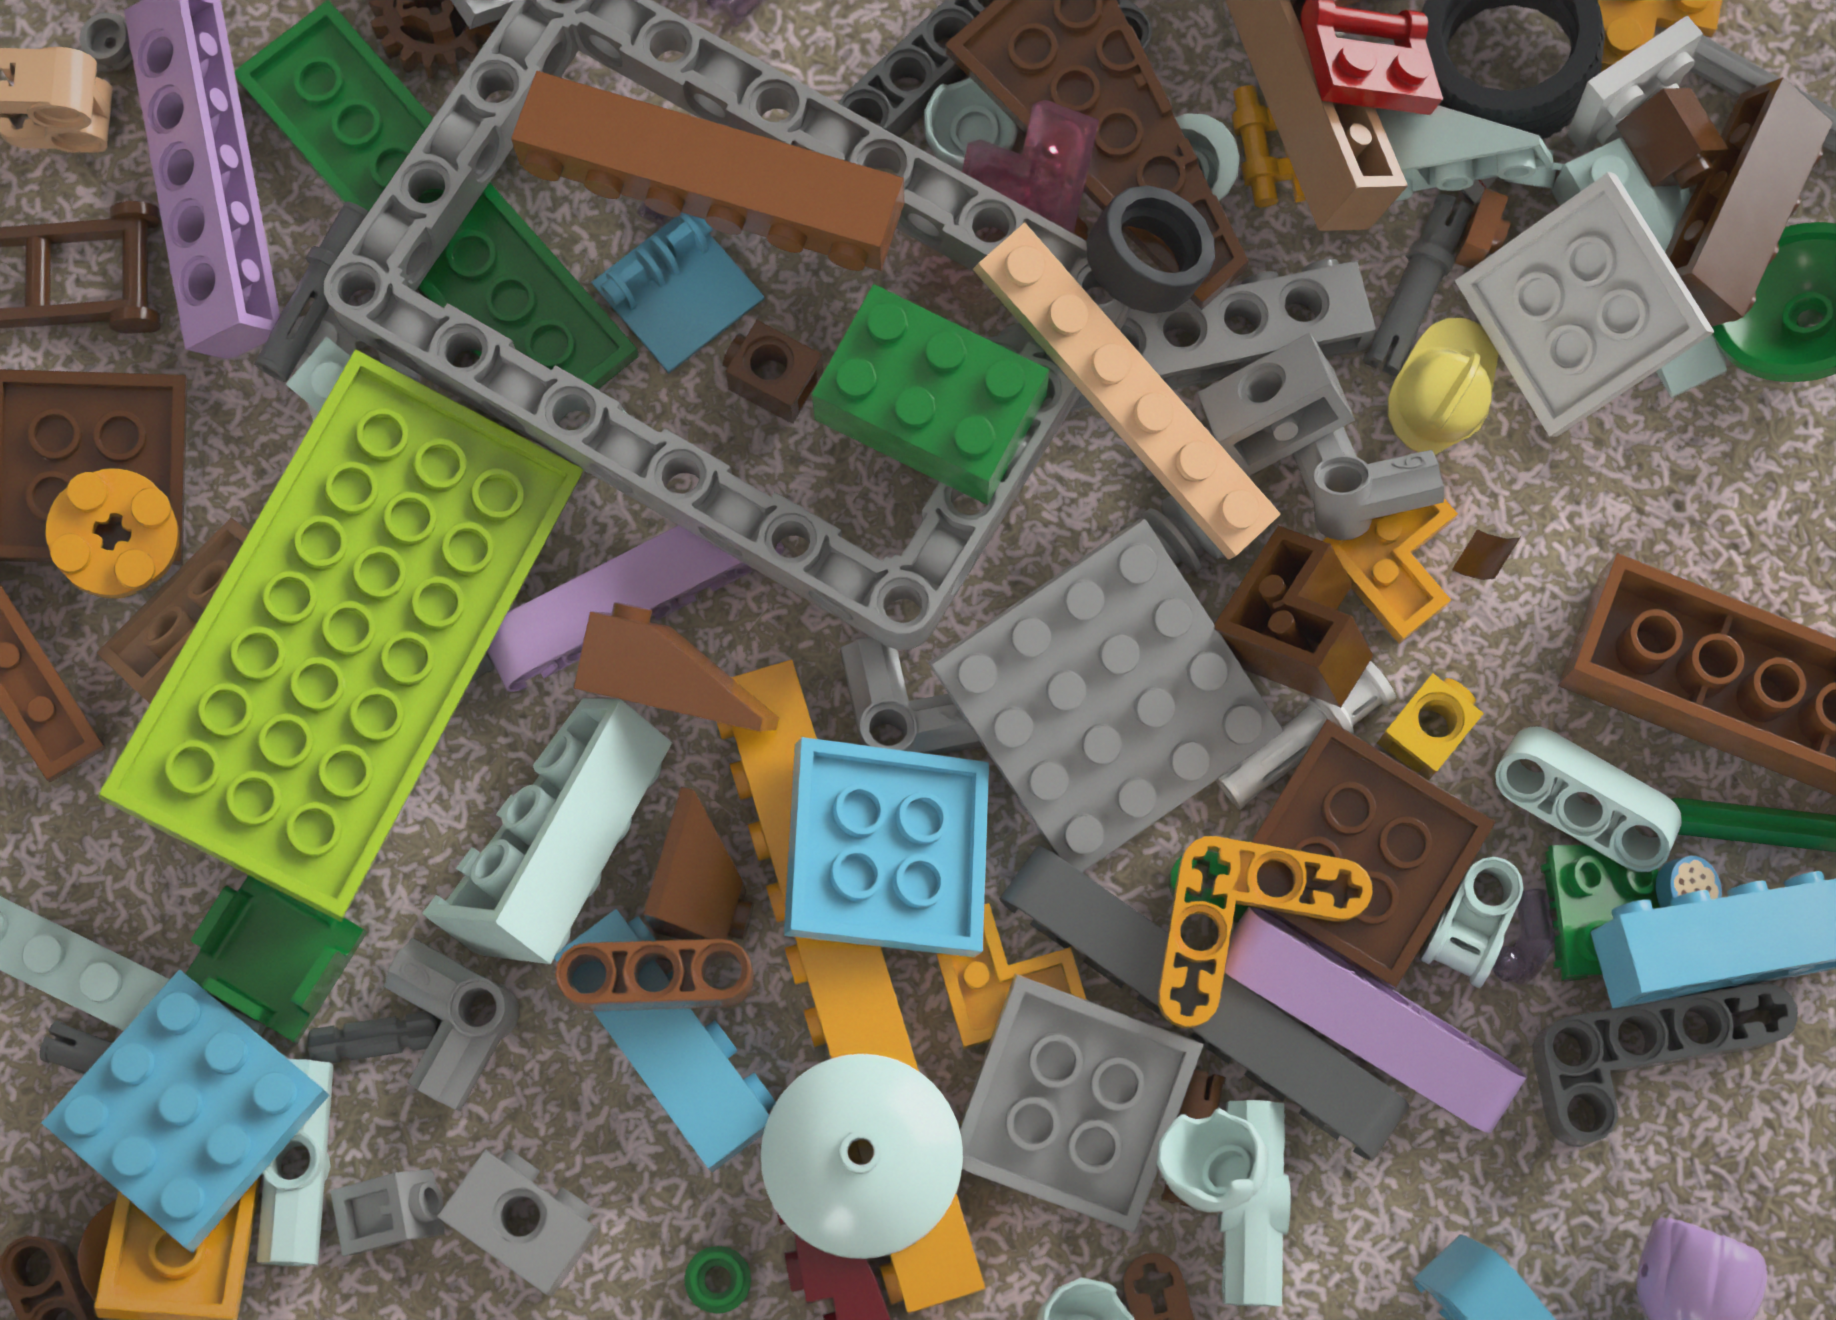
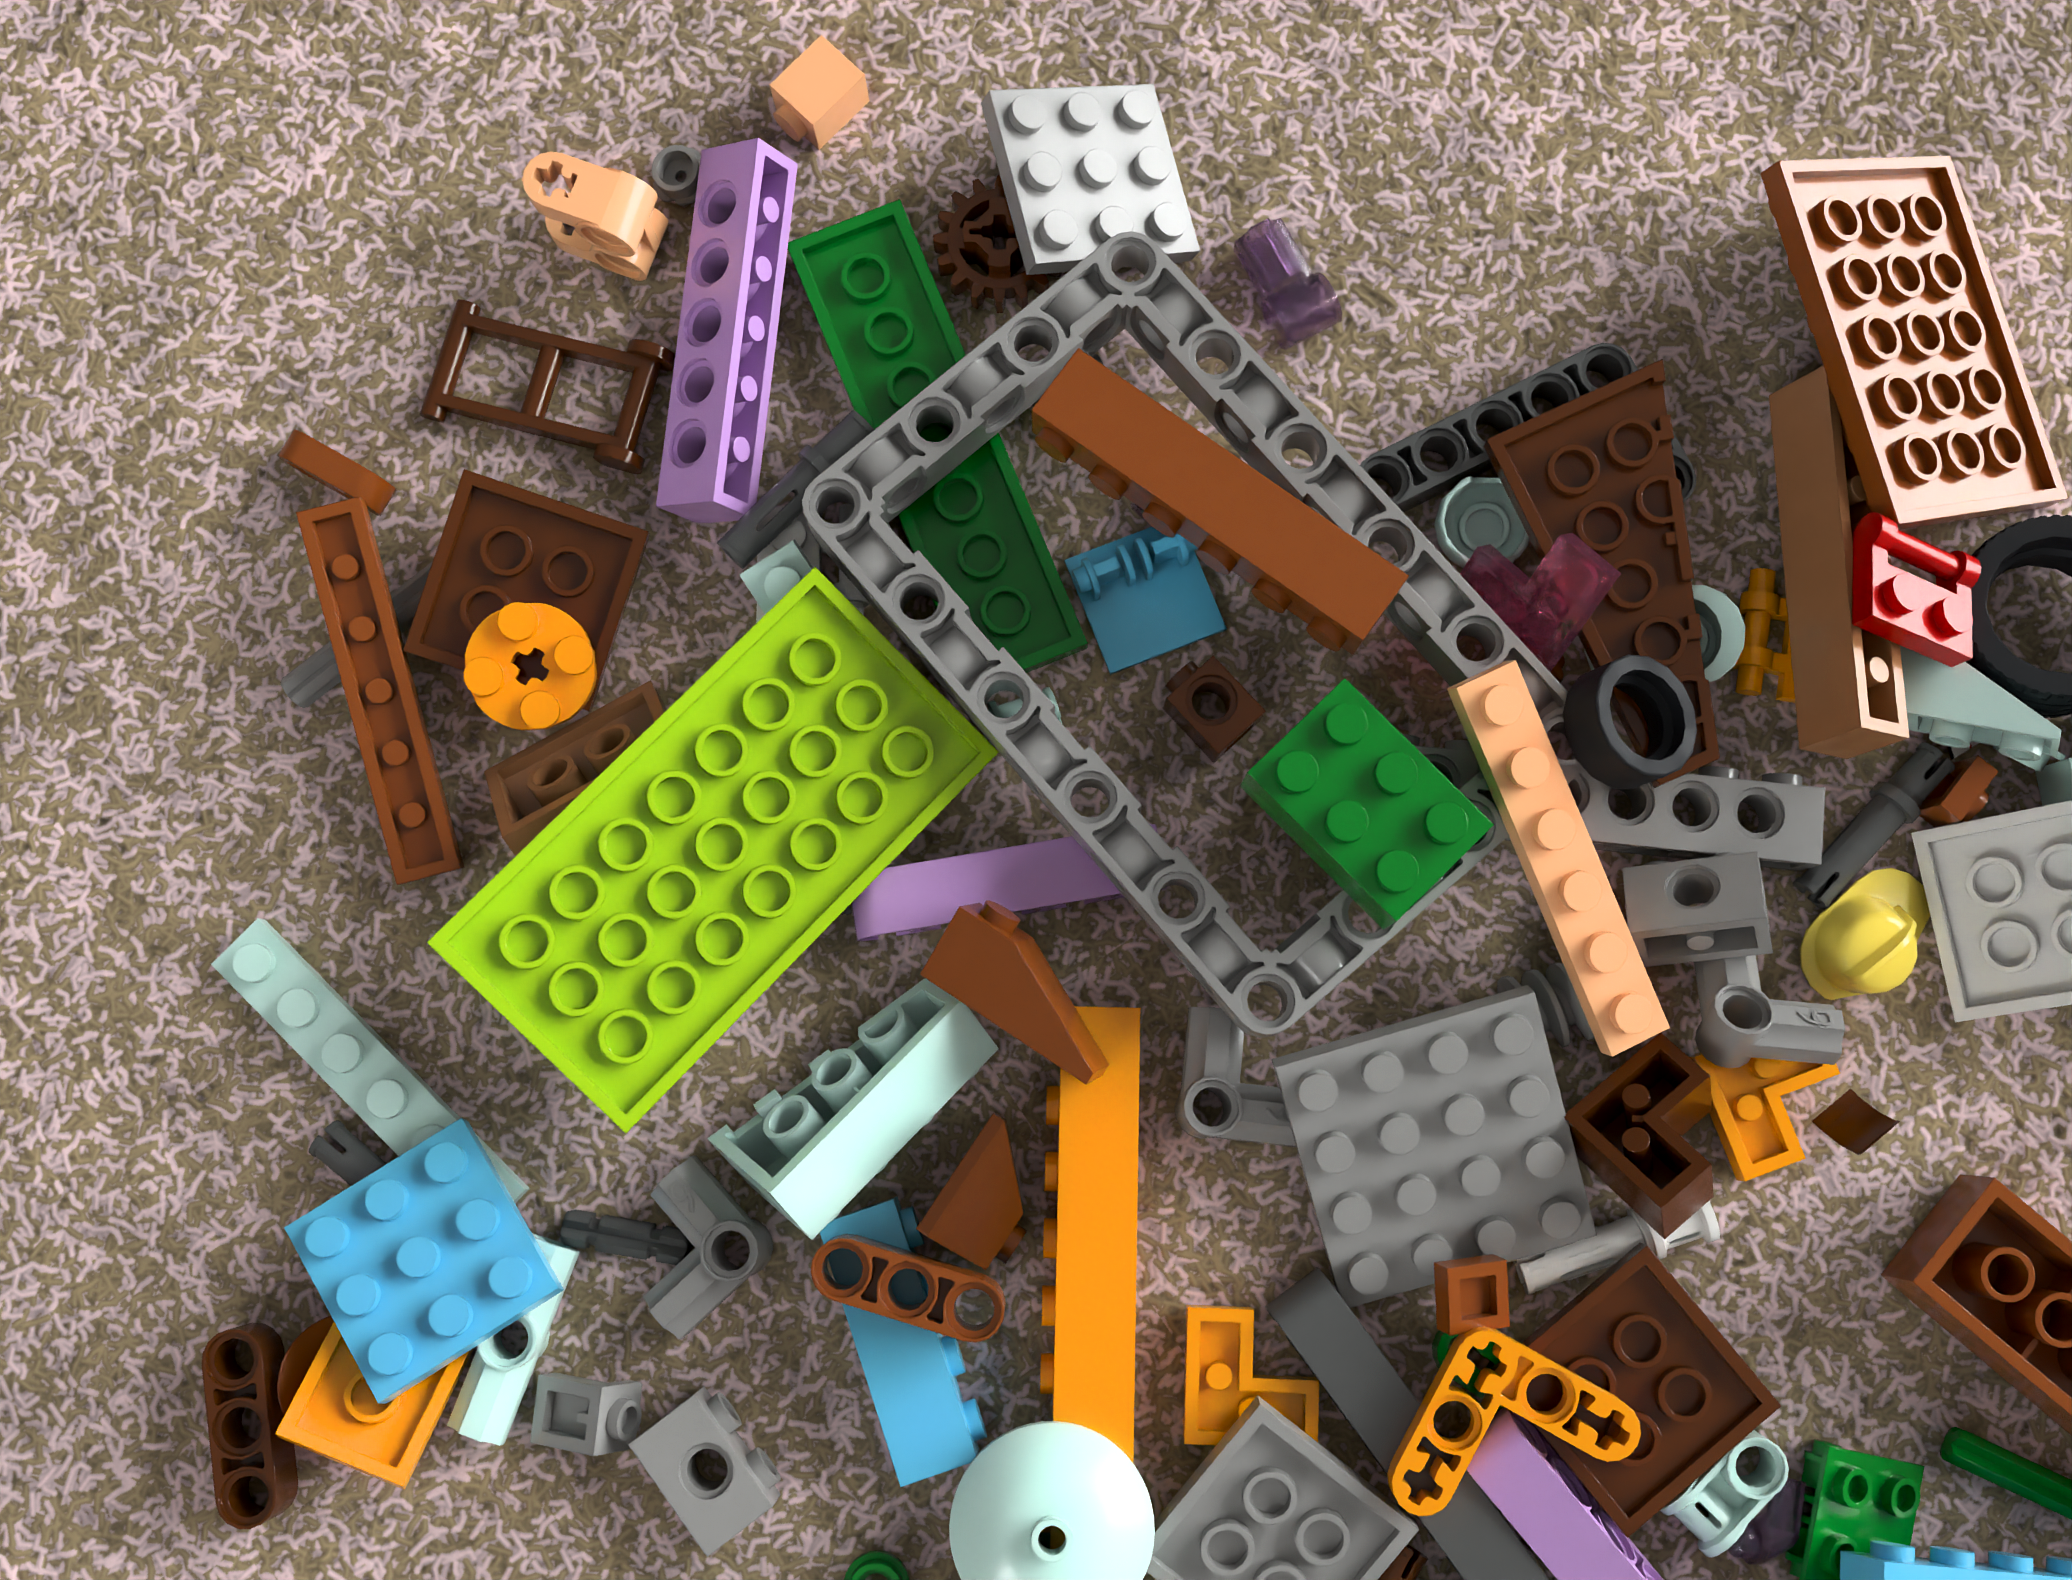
camera: 20 degrees right, 5 degrees up
green panel [185,875,368,1044] -> none
medium azure plate [784,737,989,957] -> none
yellow brick [1377,673,1484,781] -> none
light aqua beam [1495,727,1682,872] -> none
tile [1656,856,1722,908] -> none
none -> dark orange plate [1434,1254,1510,1336]

